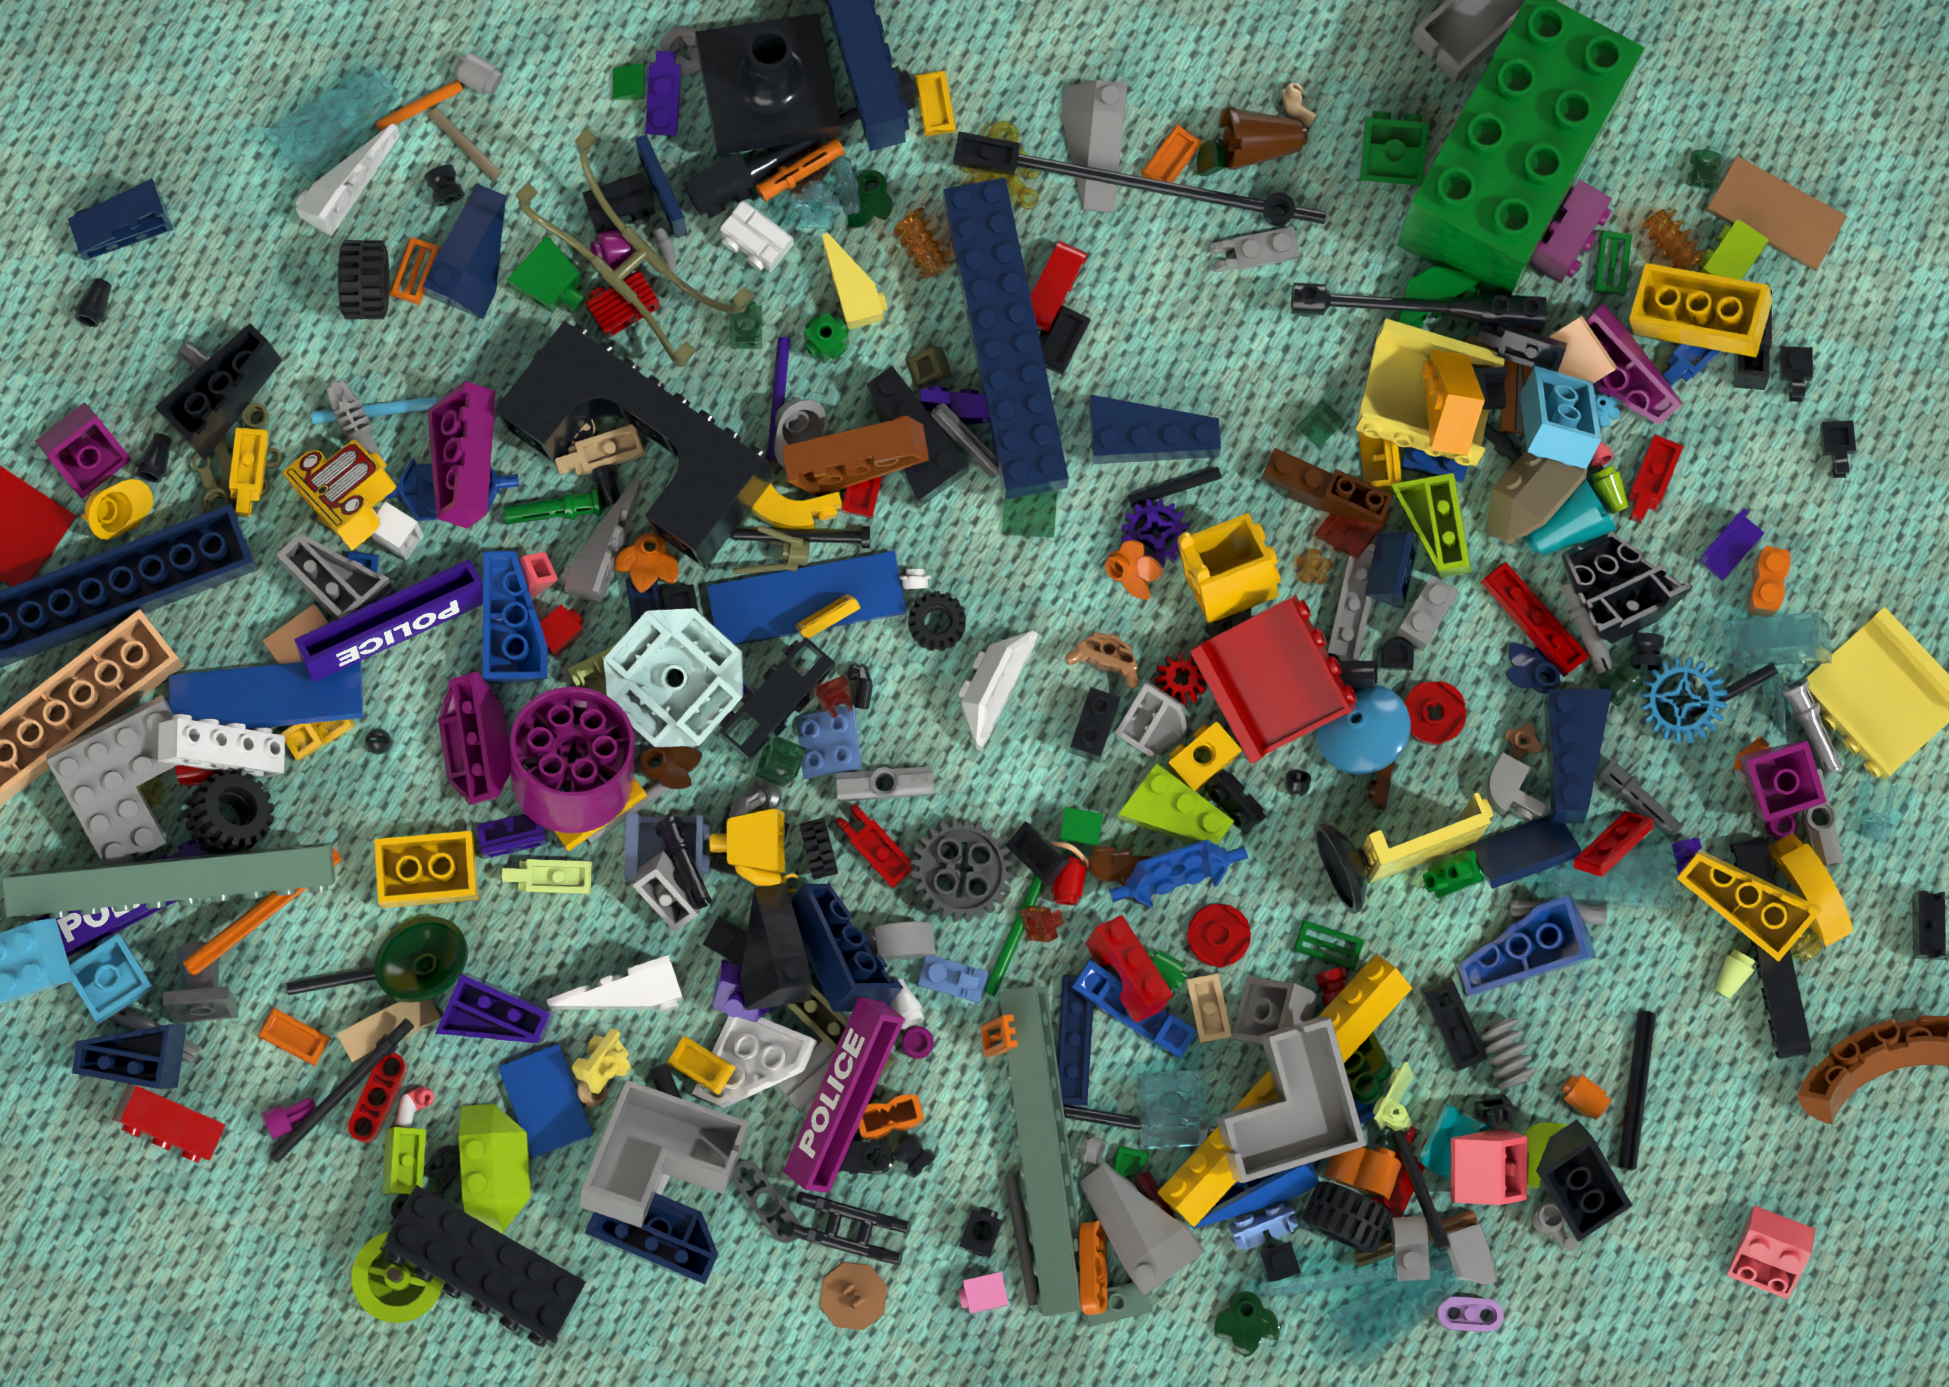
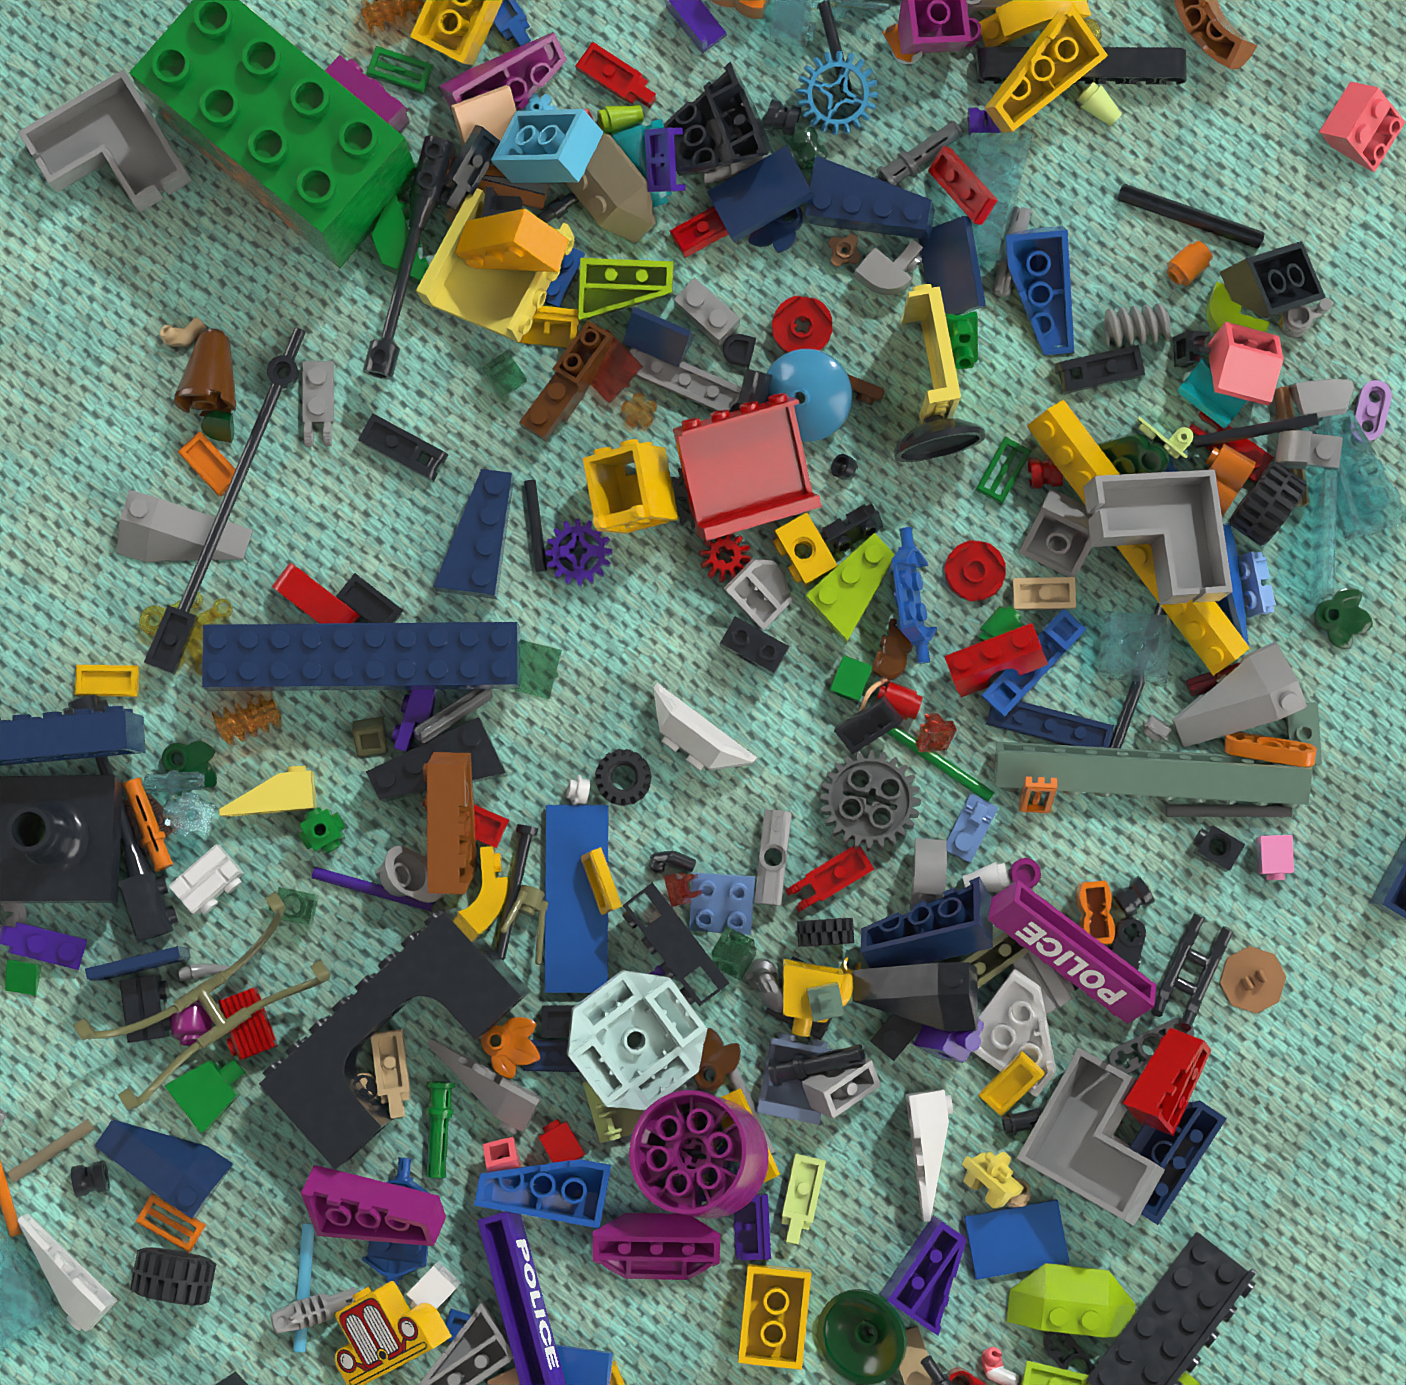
camera: 75 degrees left, 5 degrees up
black hinge [365,729,392,755] -> none
black pin [591,465,621,507] -> none
medium nougat piece [1065,632,1139,689] -> none
orange plate [1105,540,1163,600] -> none
green tile [1113,1145,1150,1178] -> none
black brick [1257,1241,1301,1285] -> none
green plate [1360,111,1429,186] -> none
none -> black plate [358,413,449,482]
none -> dark purple hinge [645,128,686,192]
none -> dark blue tile [707,145,815,243]
none -> sand green tile [807,982,845,1021]
none -> red wedge [1123,1028,1211,1135]

